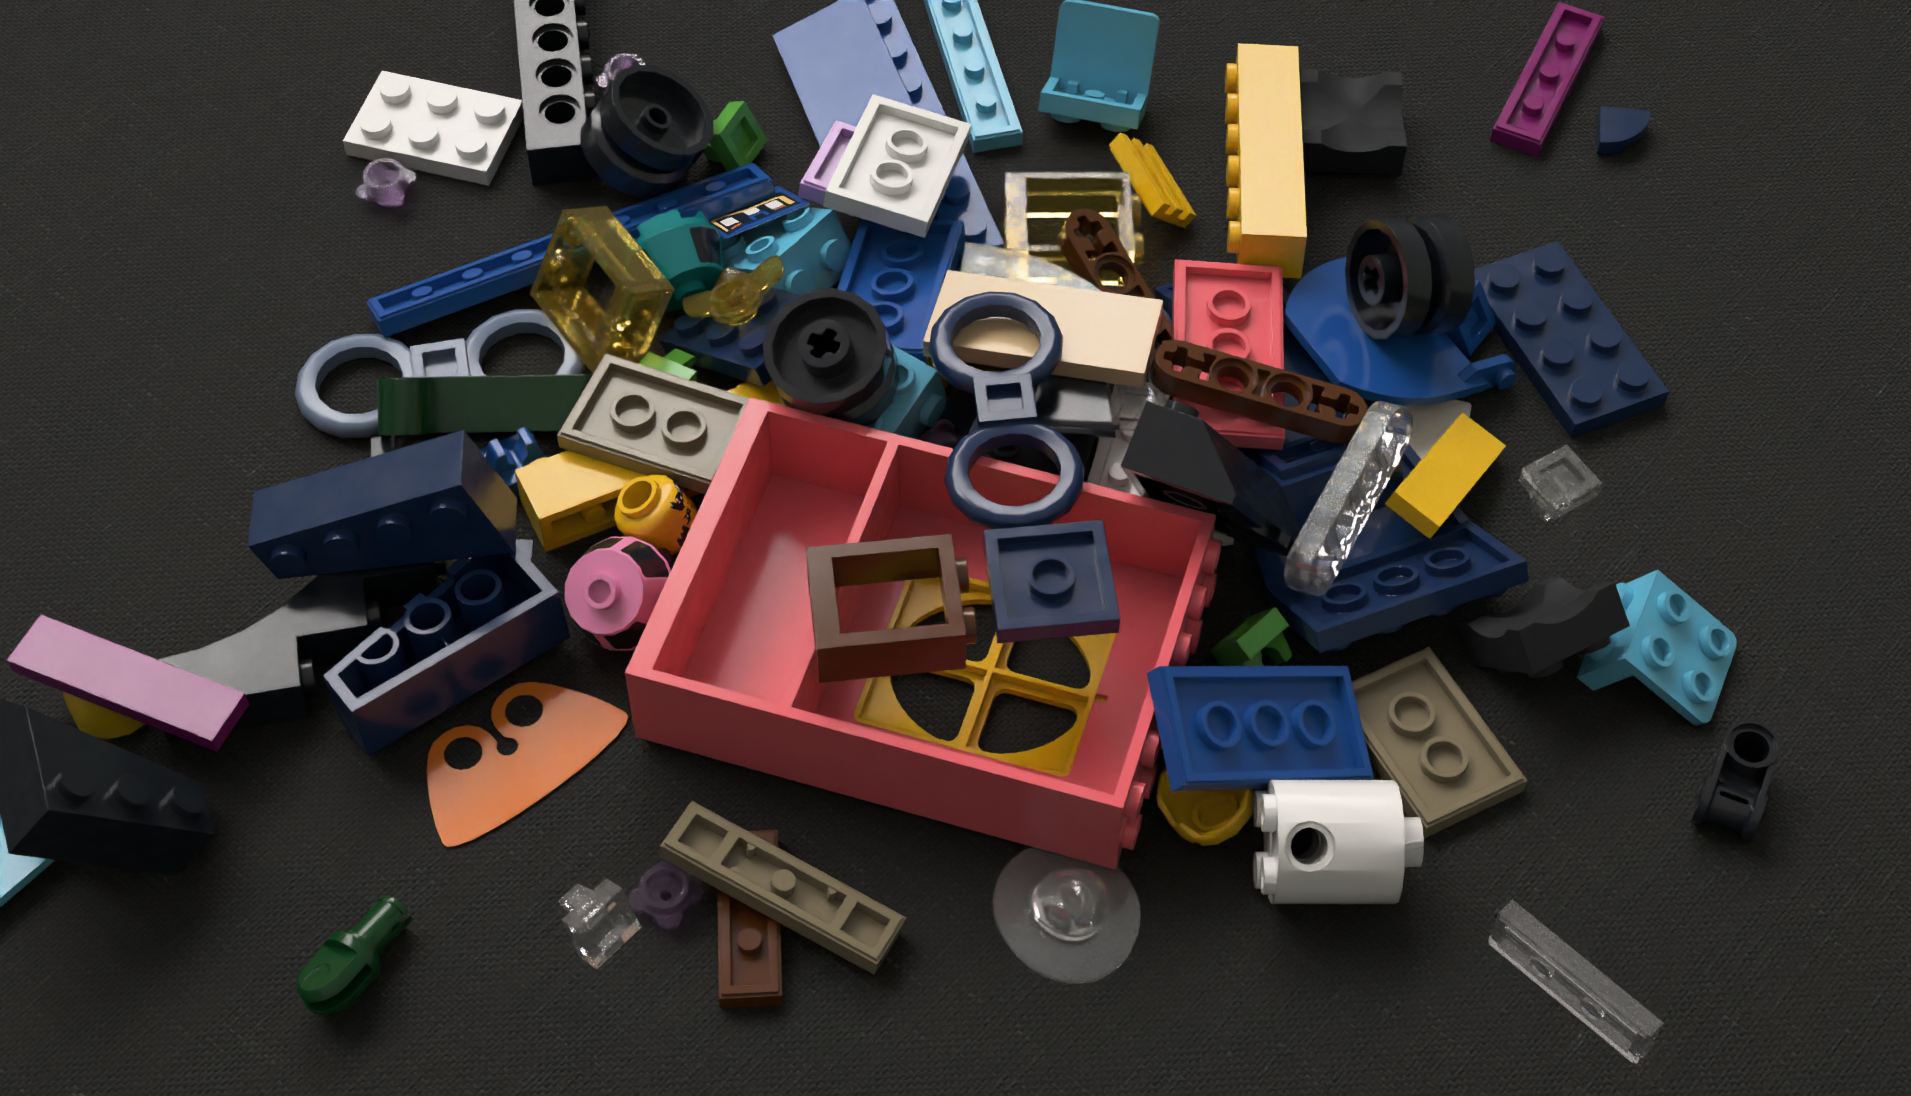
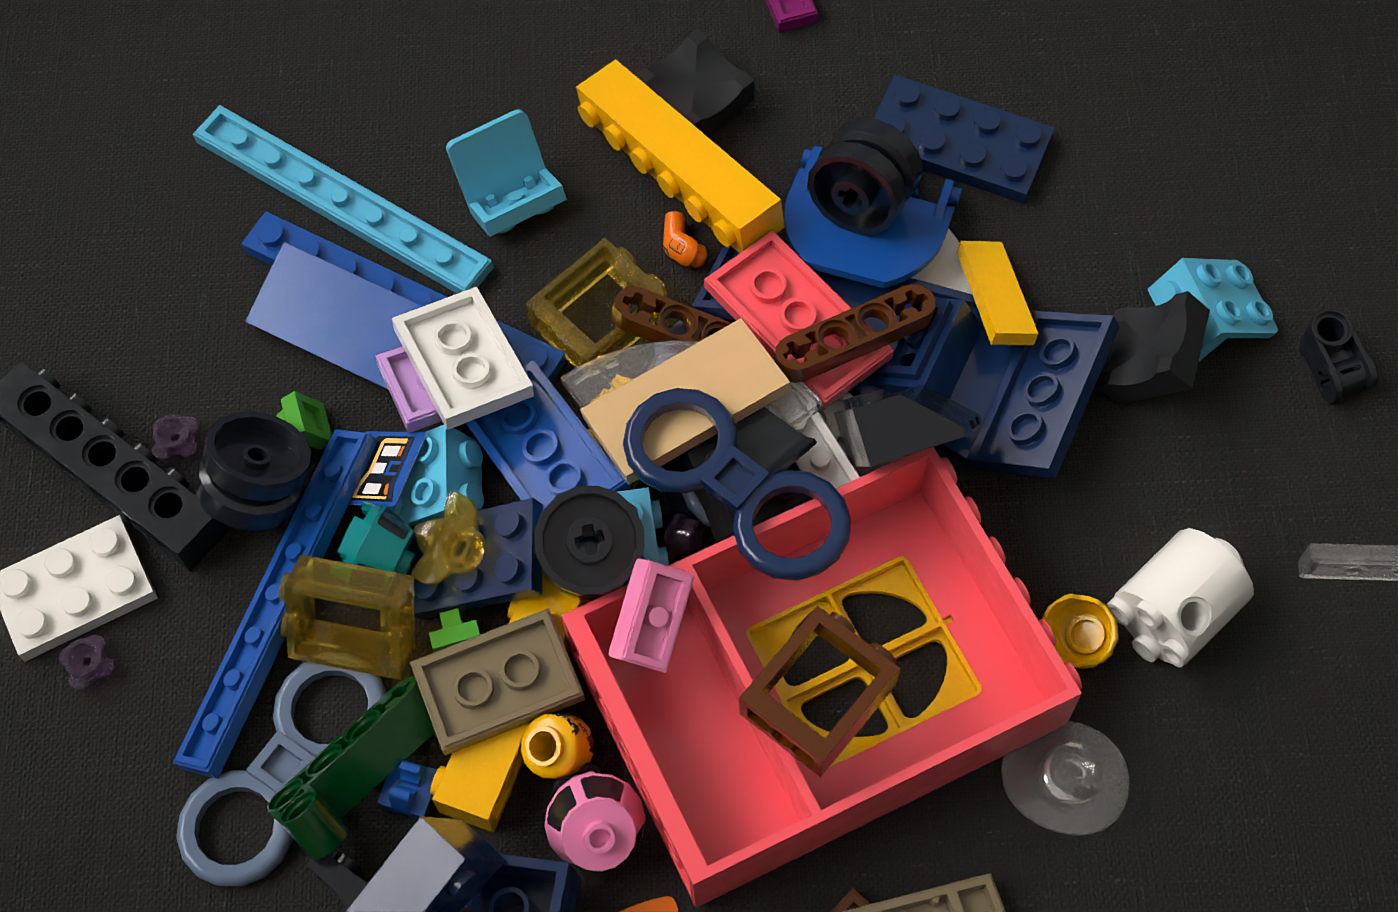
camera: 40 degrees left, 10 degrees up
dark blue plate [983,520,1120,643] -> none
yellow tile [1109,132,1197,228] -> none
blue tile [1147,666,1374,792] -> none
bright green tile [1210,607,1292,666] -> none
clear beam [1284,401,1413,596] -> none
dark tan tile [1352,647,1528,838] -> none
clear tile [1519,445,1602,520] -> none
none -> bright pink slope [608,559,695,673]
none -> orange arm [663,211,708,268]

